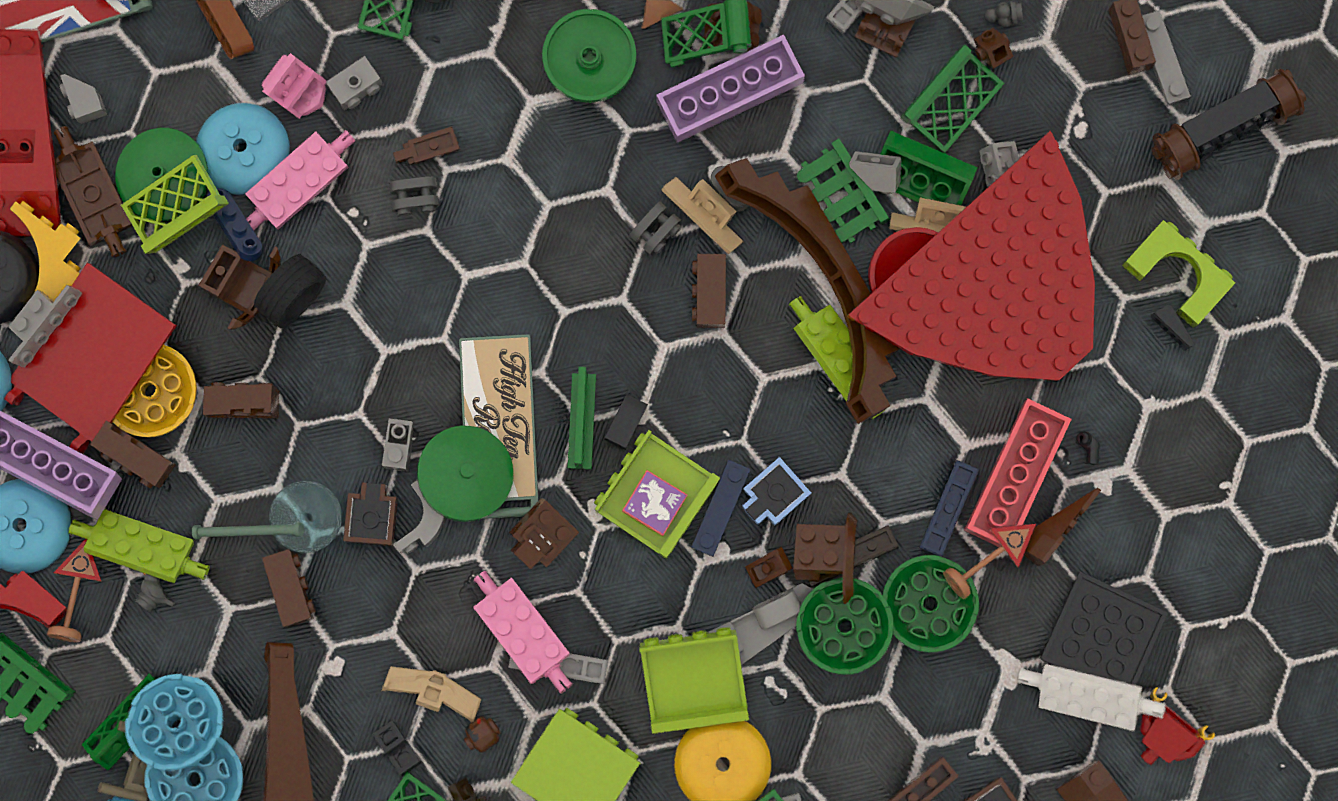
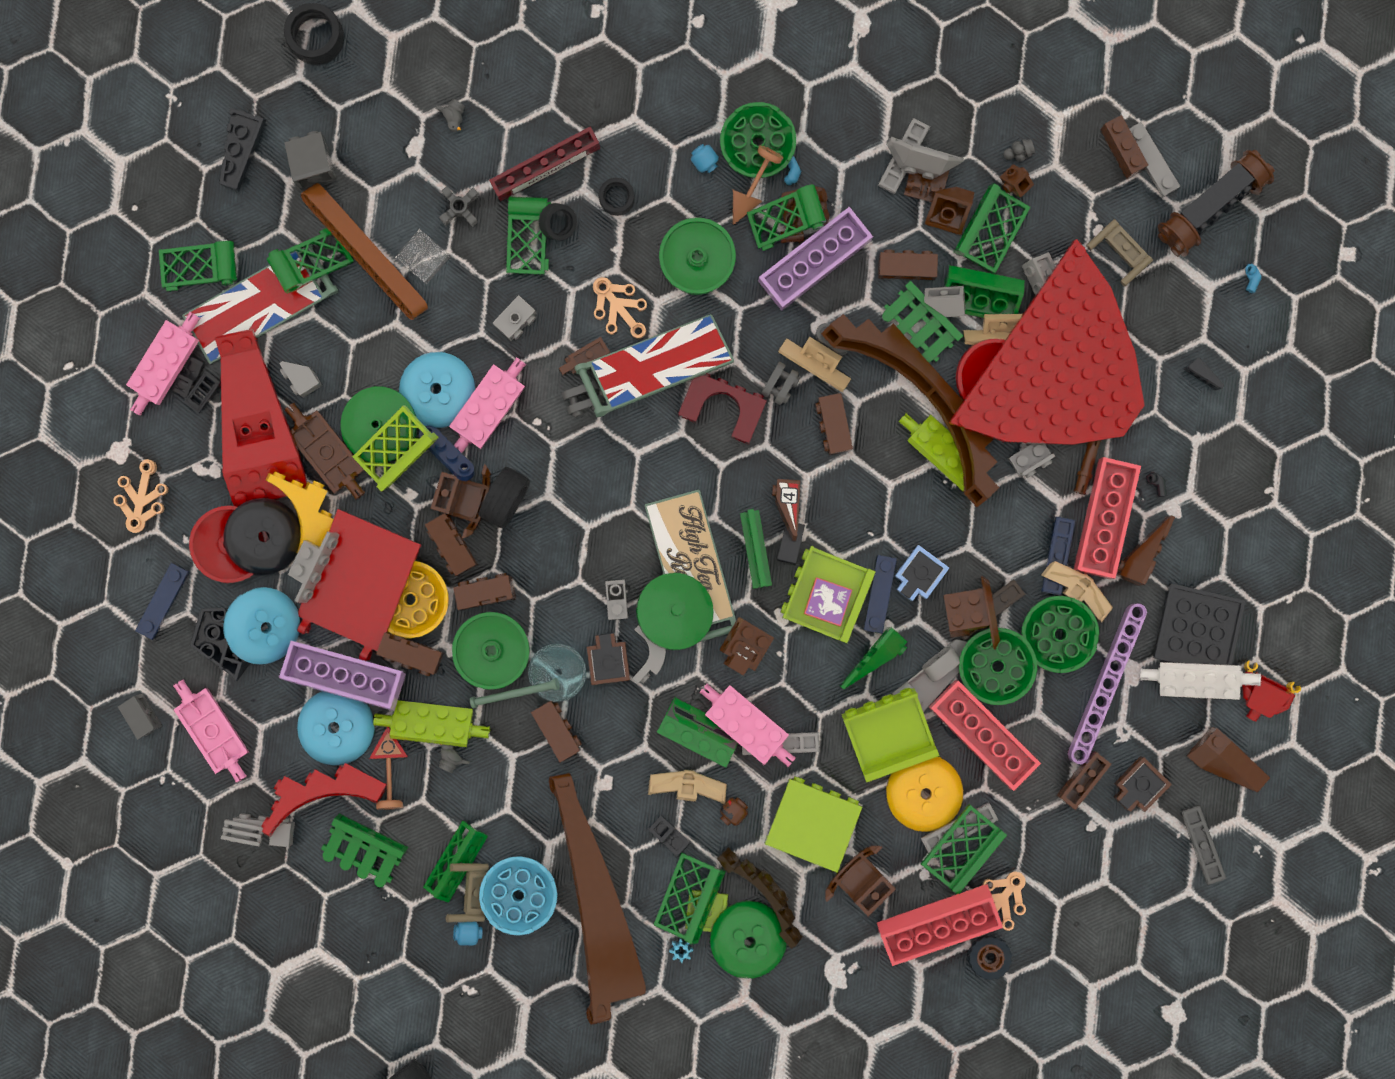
camera: 15 degrees left, 5 degrees up
medium azure brick [125,674,223,770] -> none
bright pink piece [262,53,326,119] -> none
reddish brown slope [745,547,793,588] -> none
nougat piece [943,524,1036,599] -> none
lime arch [1122,220,1235,328] -> none
none -> reddish brown wedge [425,513,477,576]
none -> green dish [452,612,530,689]
none -> flag [574,314,734,417]
none -> light nougat plant [593,277,647,339]
none -> green slope [657,697,738,768]
none -> dark red arch [678,373,767,445]
none -> slope [772,479,800,541]
none -> reddish brown pin [780,231,804,244]
none -> green wedge [840,627,907,689]
none -> reddish brown brick [878,250,938,280]
none -> reddish brown slope [925,187,975,235]
none -> coral brick [929,680,1041,791]
none -> light grey bracket [1008,443,1055,478]
none -> tan plate [1041,561,1113,623]
none -> lavender beam [1068,604,1147,764]
none -> reddish brown pin [1074,440,1101,495]
none -> dark tan plate [1086,219,1153,286]
none -> dark azure arm [1245,264,1261,293]

